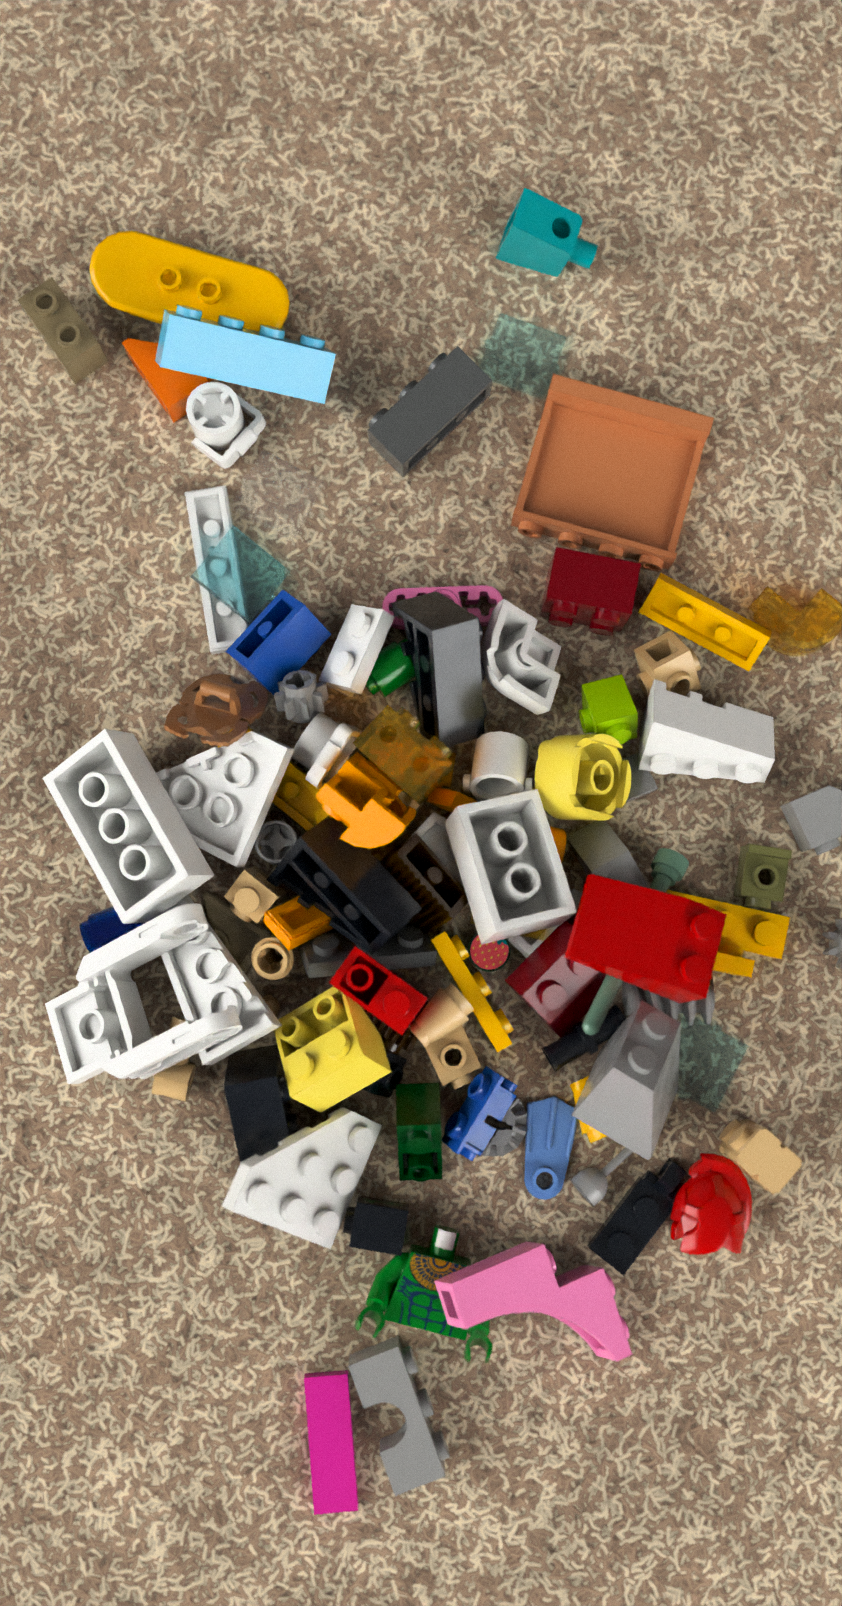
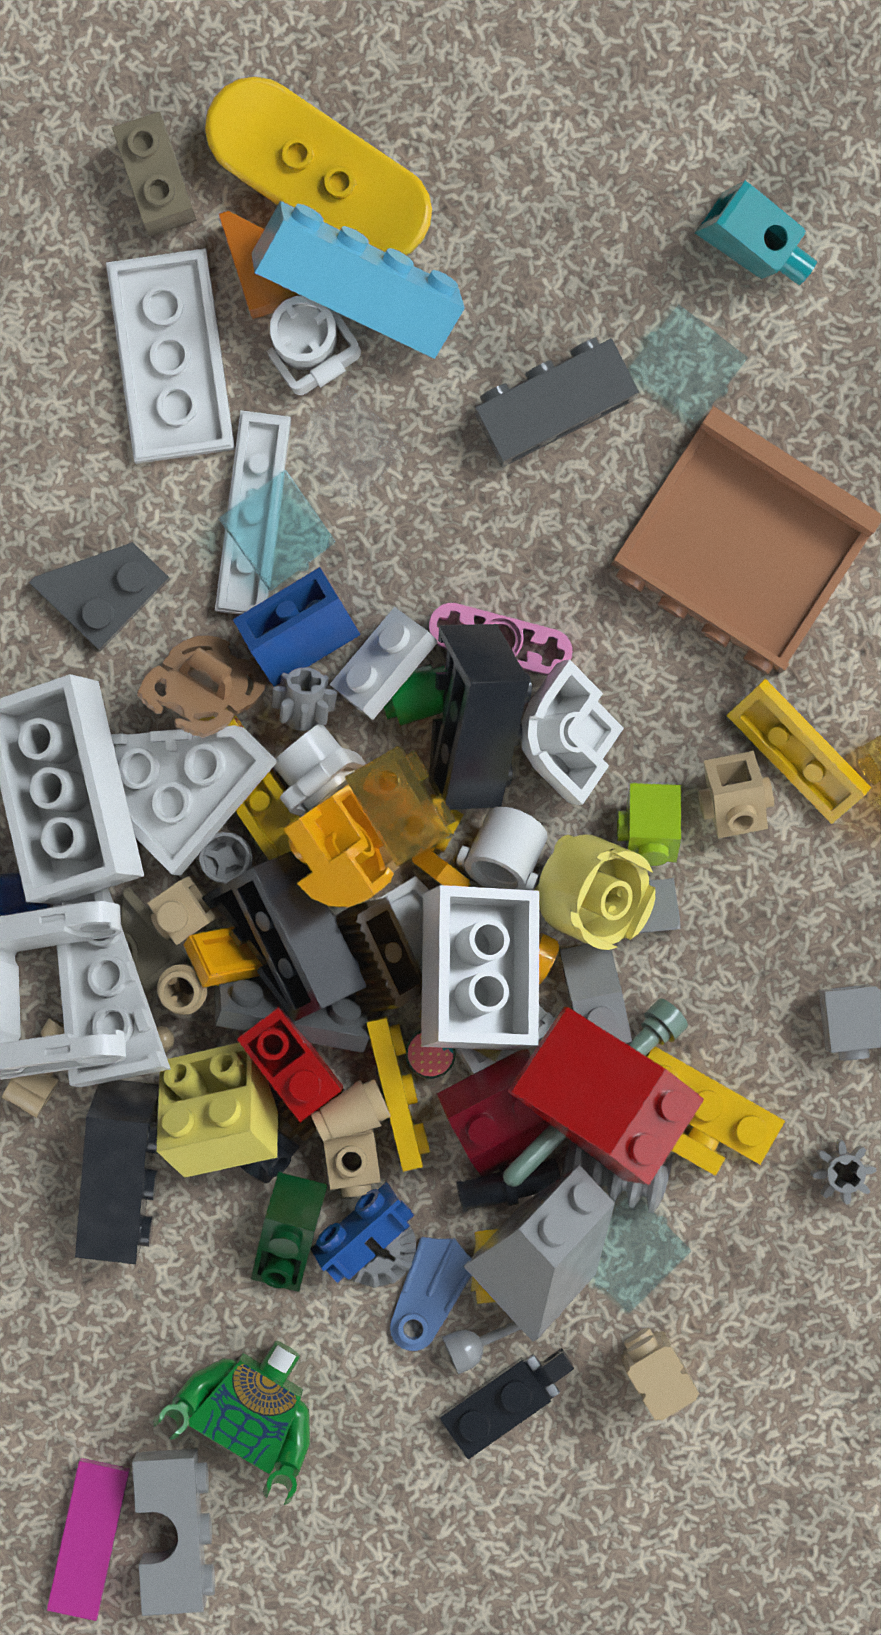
camera: 15 degrees right, 5 degrees up
white plate [222,1107,382,1249] -> none
black brick [343,1195,409,1256] -> none
bright pink arch [434,1242,632,1362] -> none
dark red brick [539,547,641,636] -> none
white wedge [638,679,775,783] -> none
red helmet [670,1153,752,1255] -> none
olive brick [734,844,792,909] -> none
none -> dark grey wing [29,542,170,651]
none -> white tile [106,248,235,464]

